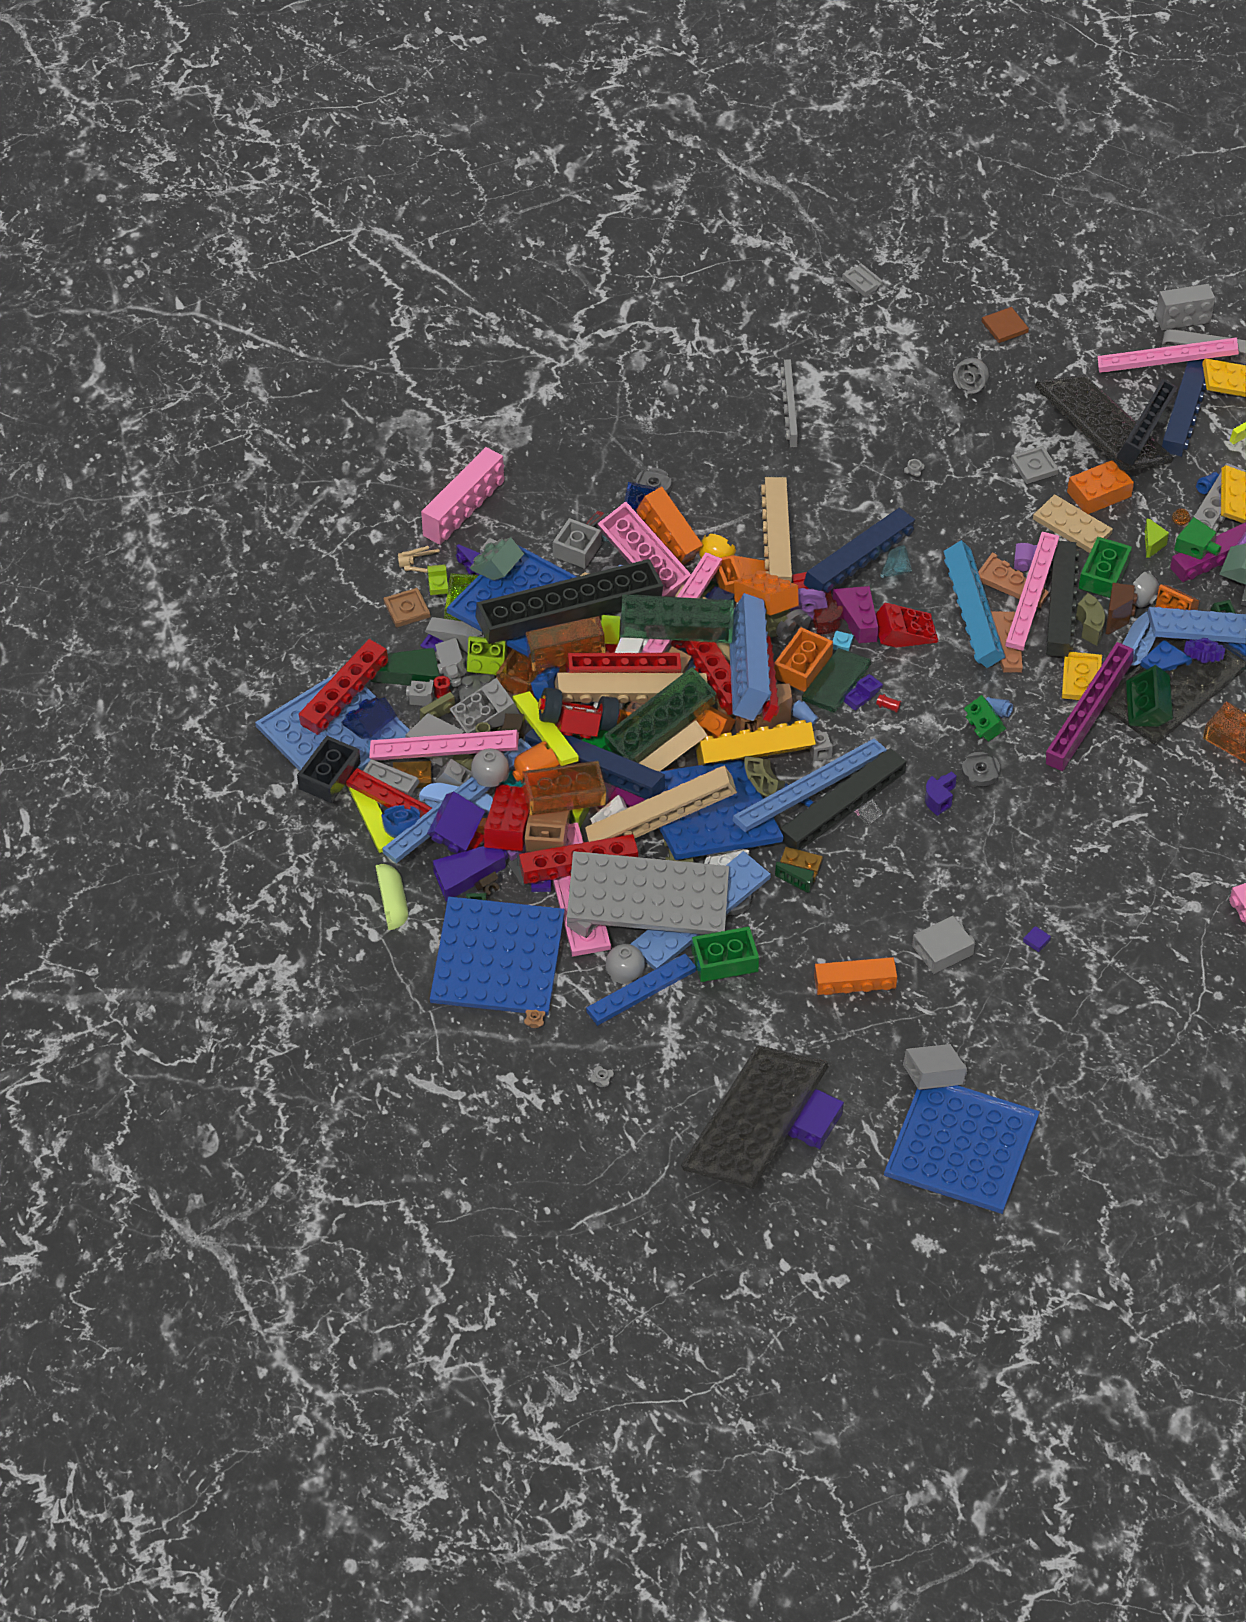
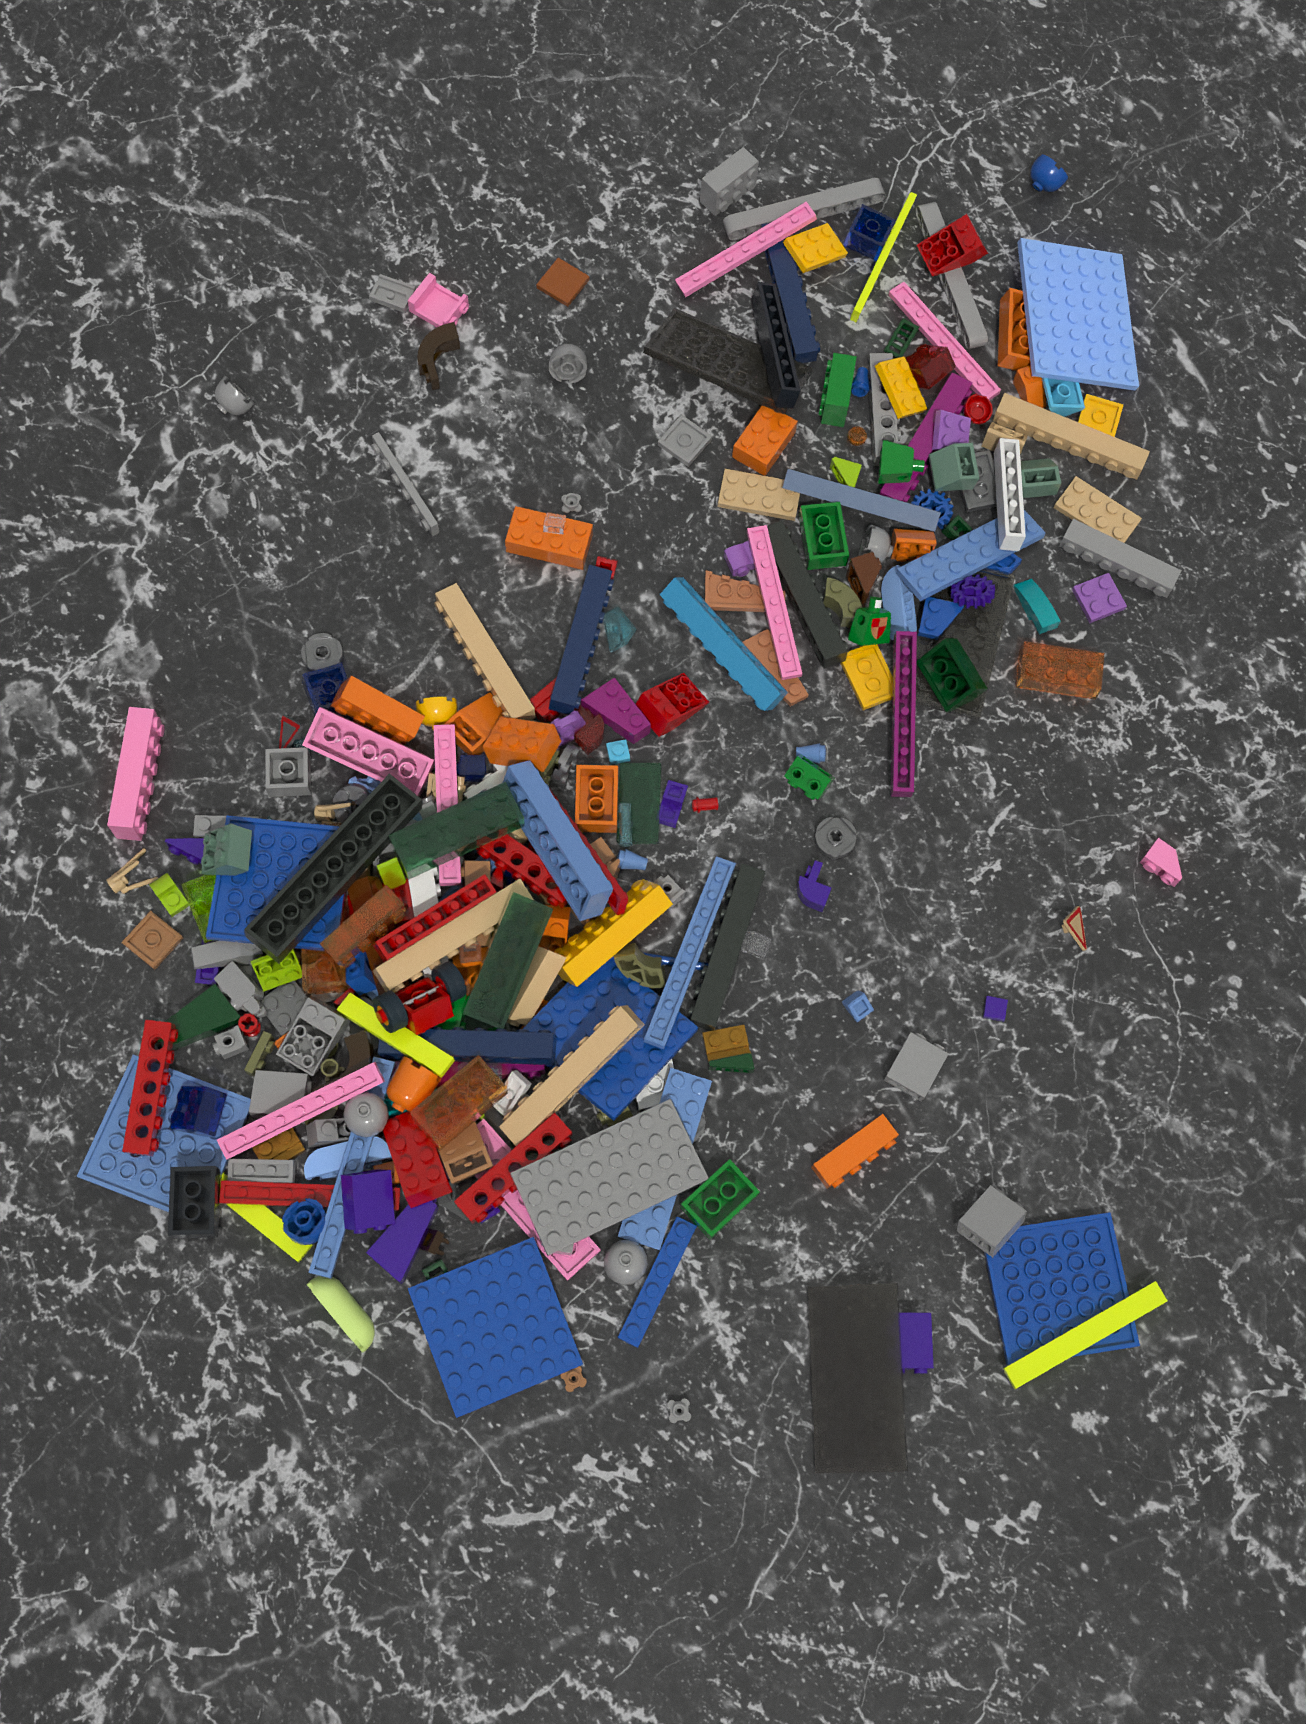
camera: 35 degrees left, 20 degrees up
none -> light grey cylinder [215,376,254,415]
none -> bright pink panel [408,273,469,327]
none -> dark brown arch [417,322,460,390]
none -> orange brick [505,506,593,570]
none -> clear slope [543,513,566,534]
none -> red slope [596,556,618,579]
none -> clear light blue pin [617,803,634,847]
none -> sand blue tile [782,469,941,532]
none -> green brick [818,353,857,427]
none -> medium blue slope [842,990,874,1022]
none -> green torso [848,597,891,646]
none -> blue gear [911,489,953,531]
none -> neon yellow tile [1003,1281,1167,1389]
none -> tan piece [1061,906,1087,951]

